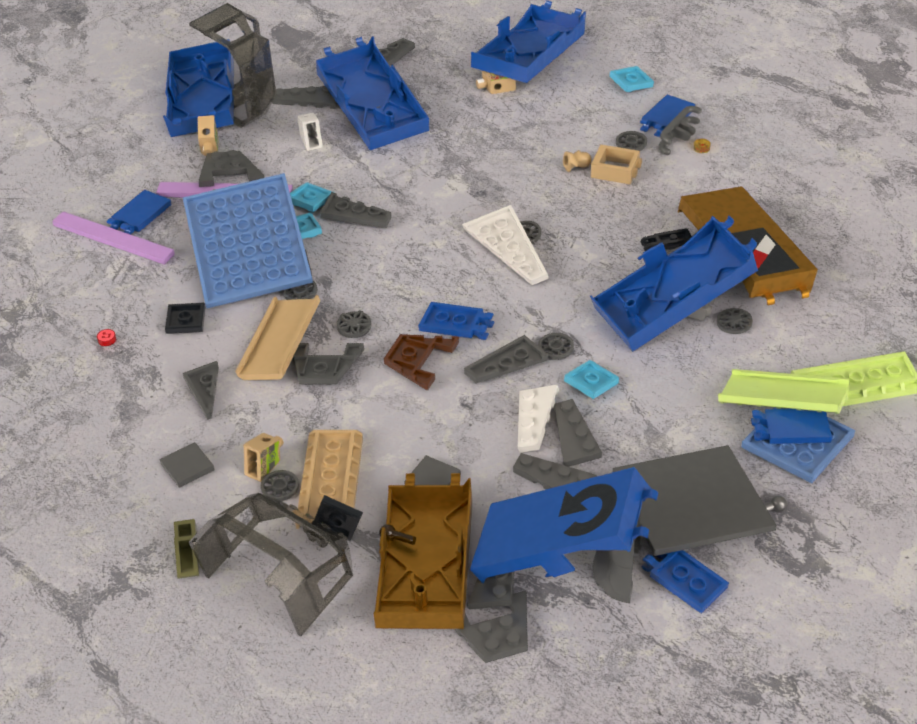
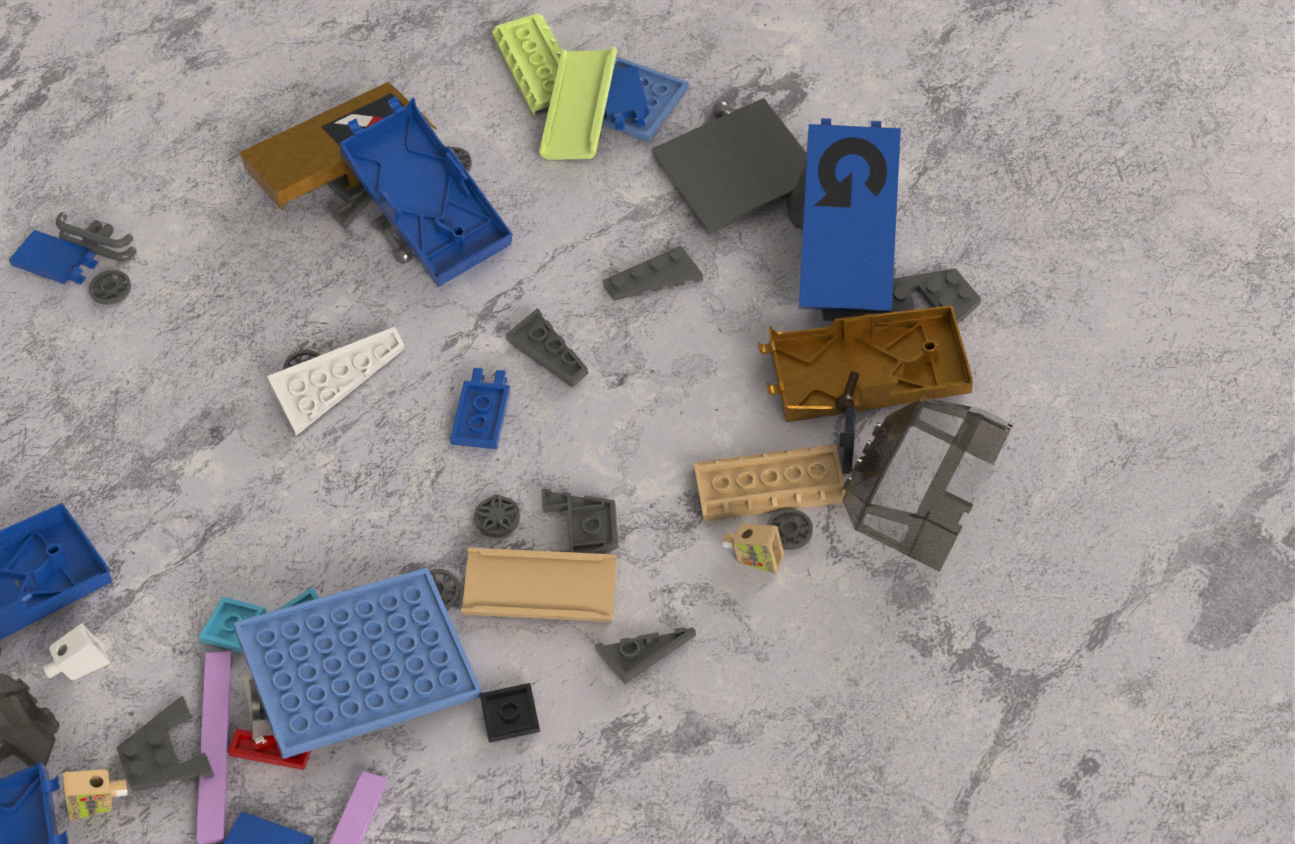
camera: 100 degrees left, 10 degrees up
tile [97,329,116,346] -> none
dark grey tile [160,442,215,488] -> none
olive slope [174,519,199,579] -> none
dark grey wing [320,192,392,228] -> none
reddish brown wing [384,334,459,390] -> none
dark grey tile [404,455,461,485] -> none
dark grey wing [513,453,597,489] -> none
white wing [518,385,559,453] -> none
dark grey wheel [538,333,574,360] -> none
tan animal [563,150,592,172] -> none
medium azure plate [564,360,619,399] -> none
tan window [591,144,642,185] -> none
black hinge [640,228,692,251] -> none
clear yellow tile [693,138,711,153] -> none

